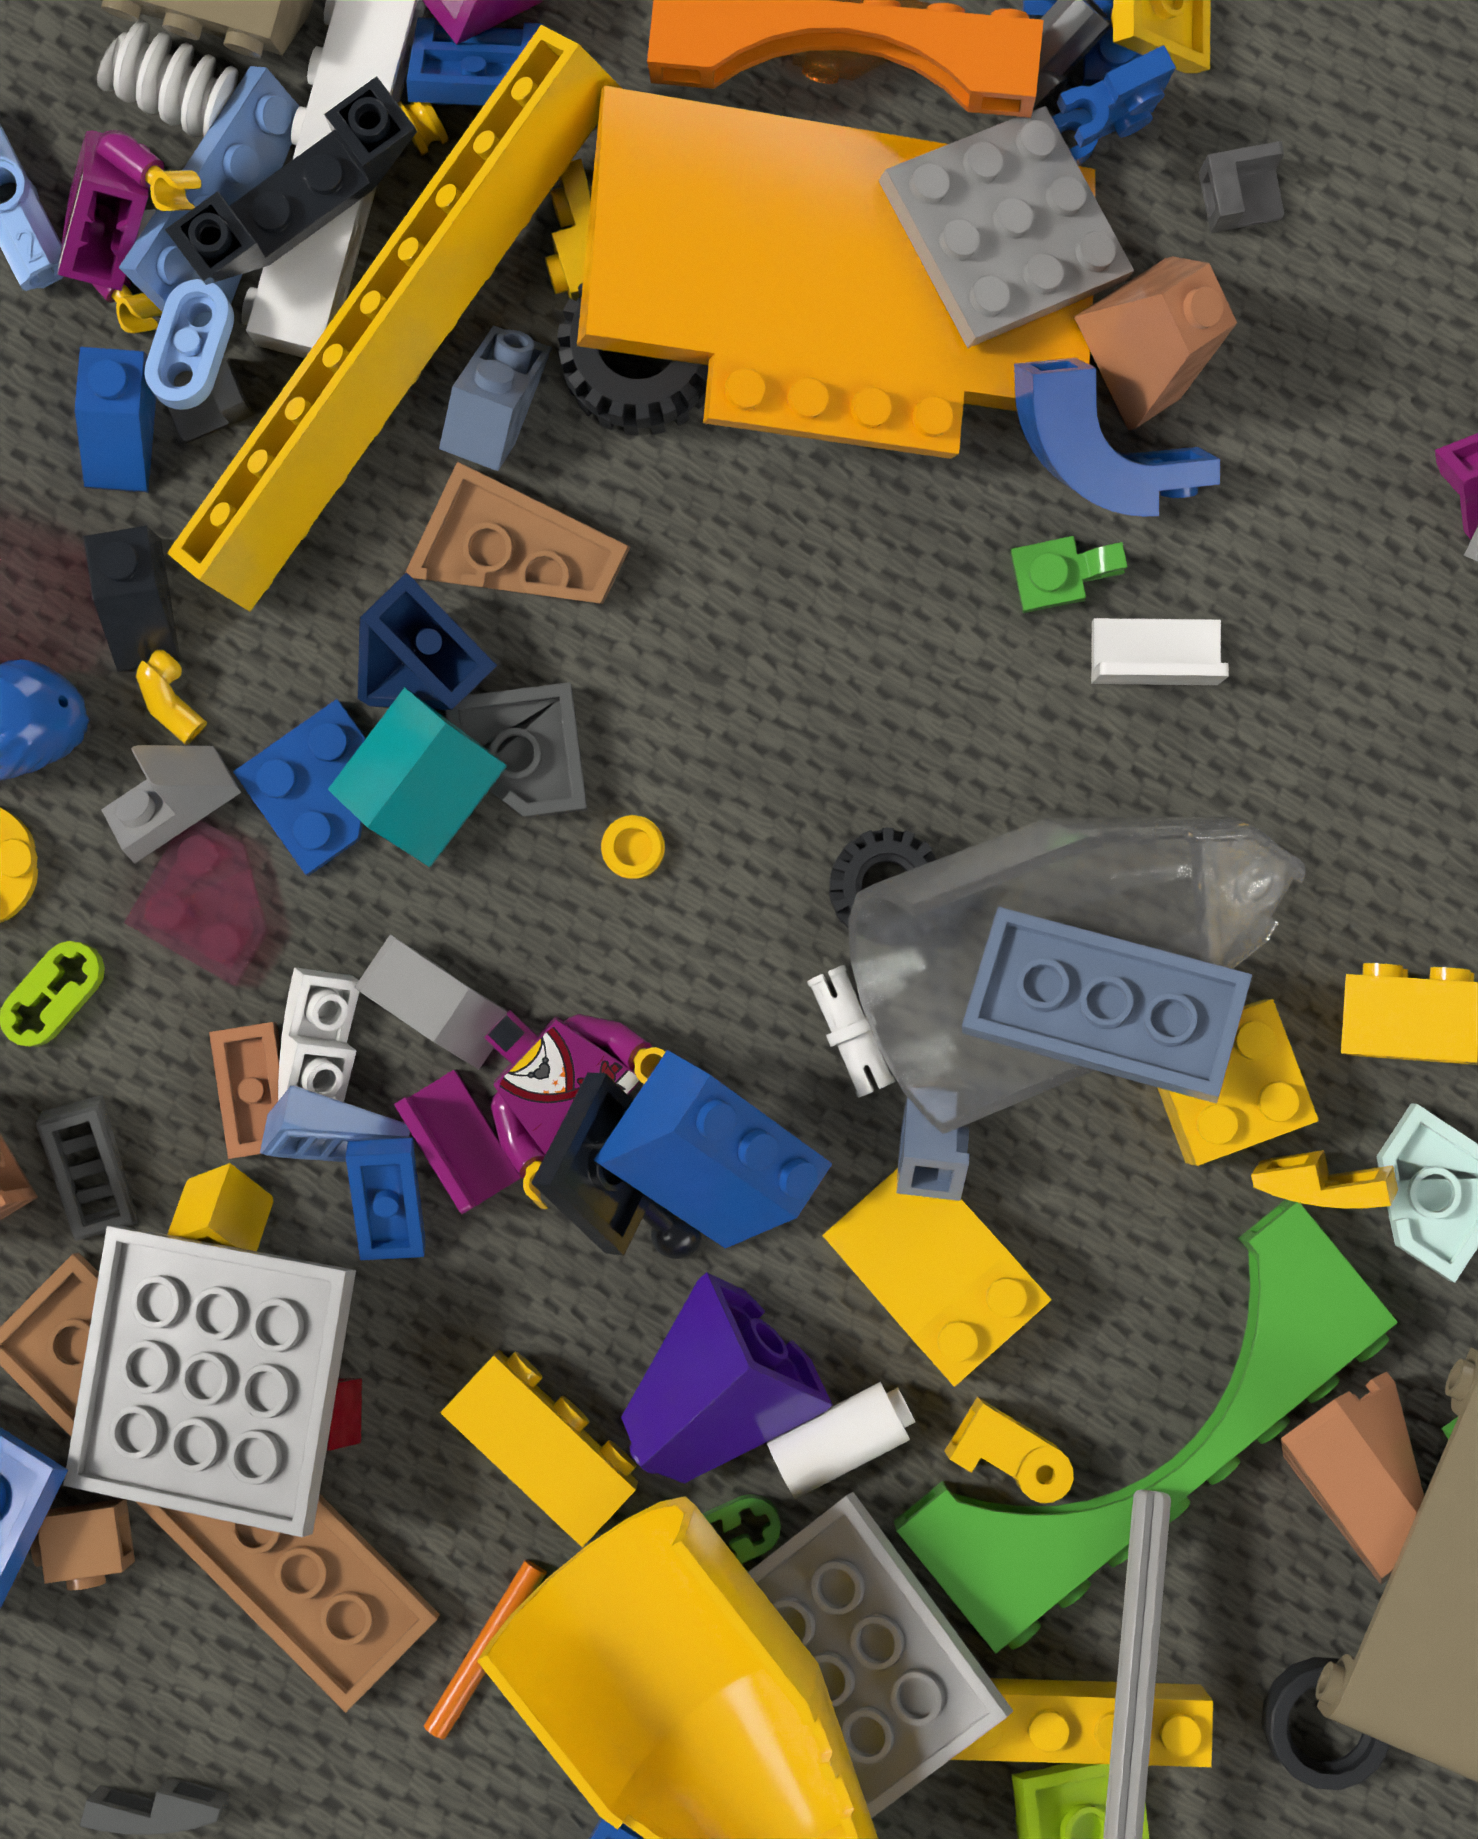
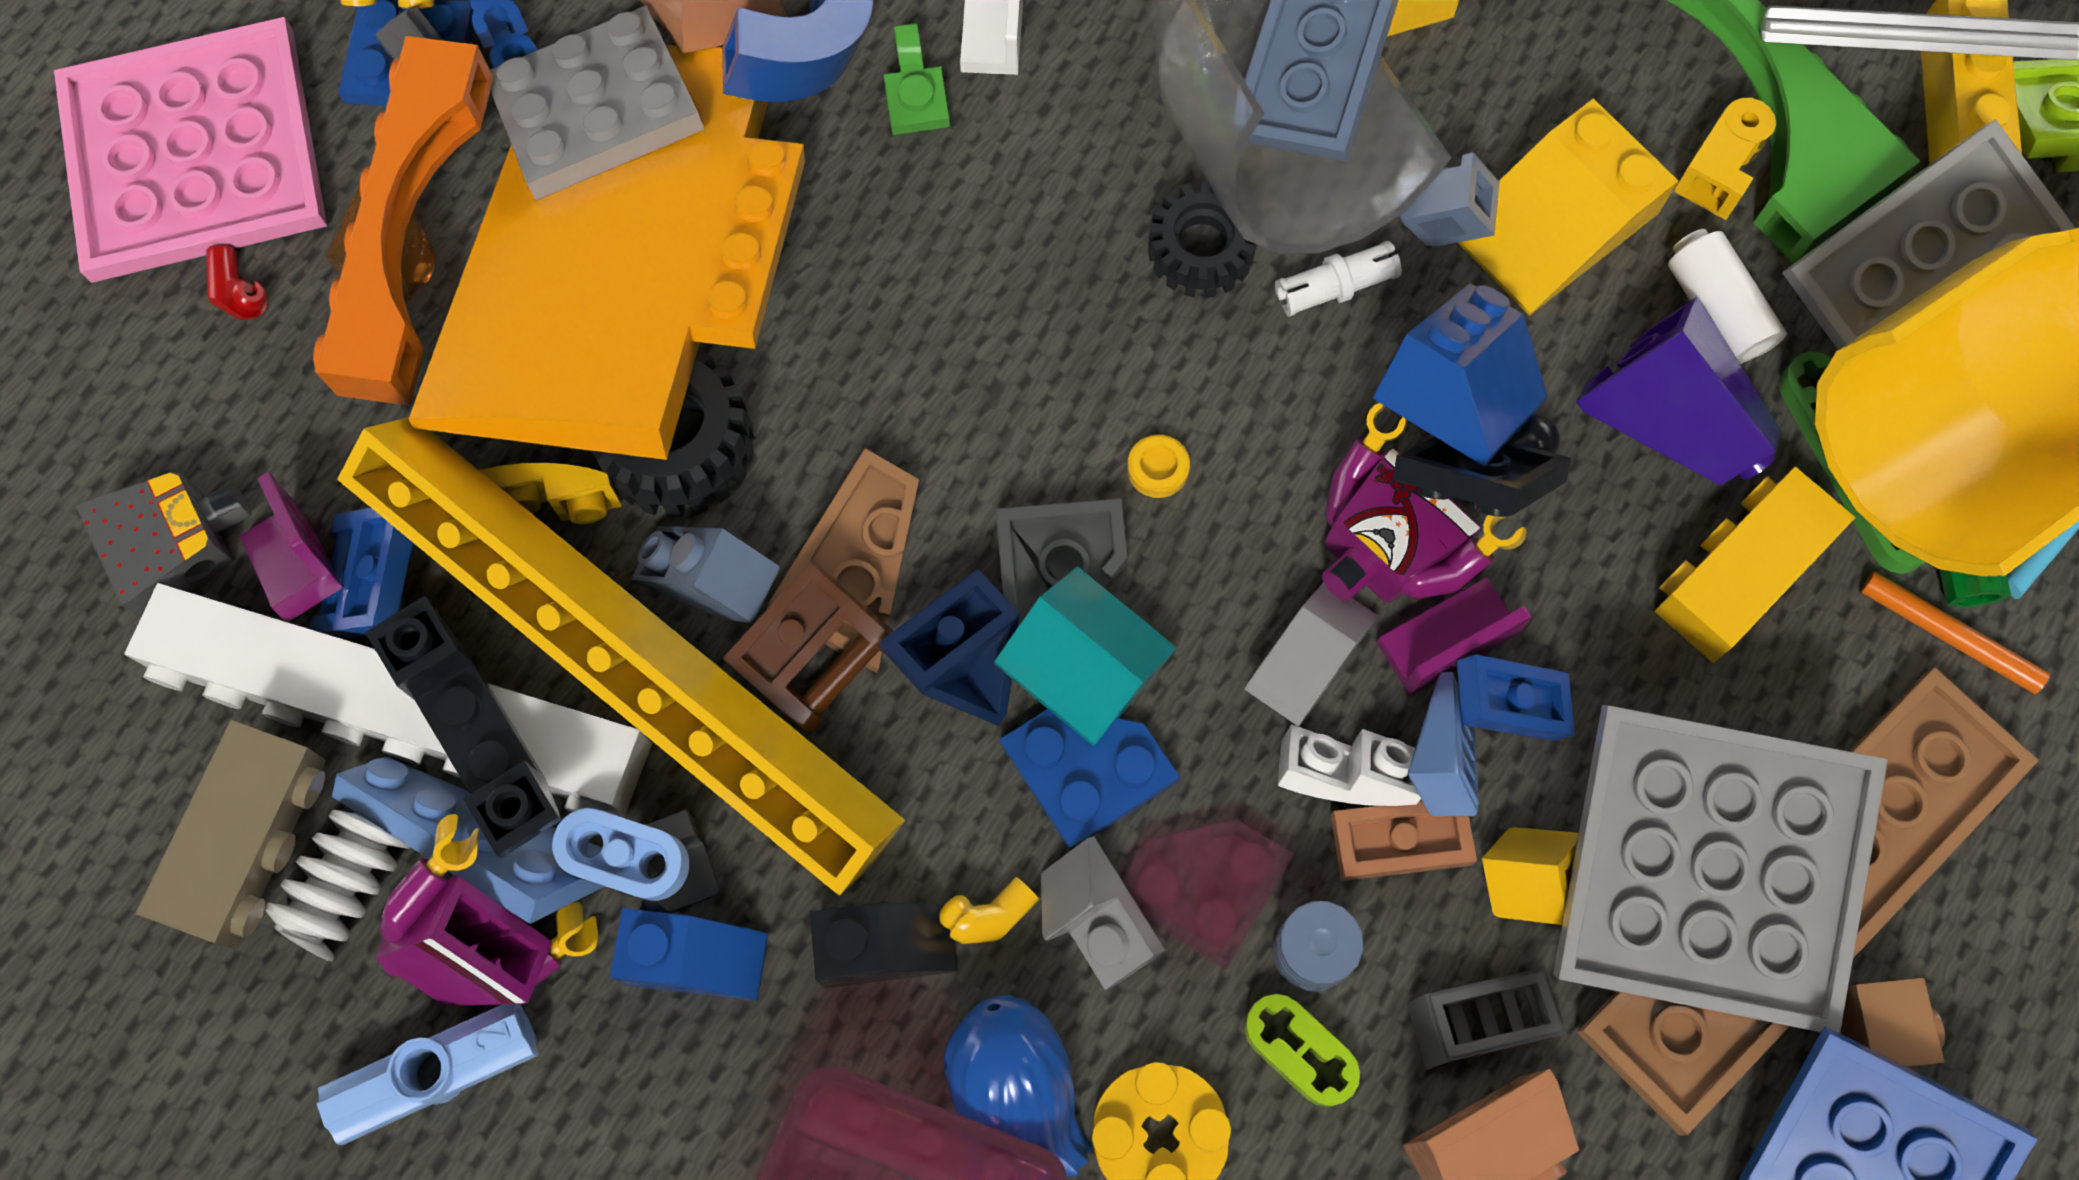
camera: 85 degrees left, 15 degrees down
none -> reddish brown plate [723,560,893,733]
none -> sand blue piece [1273,901,1363,992]

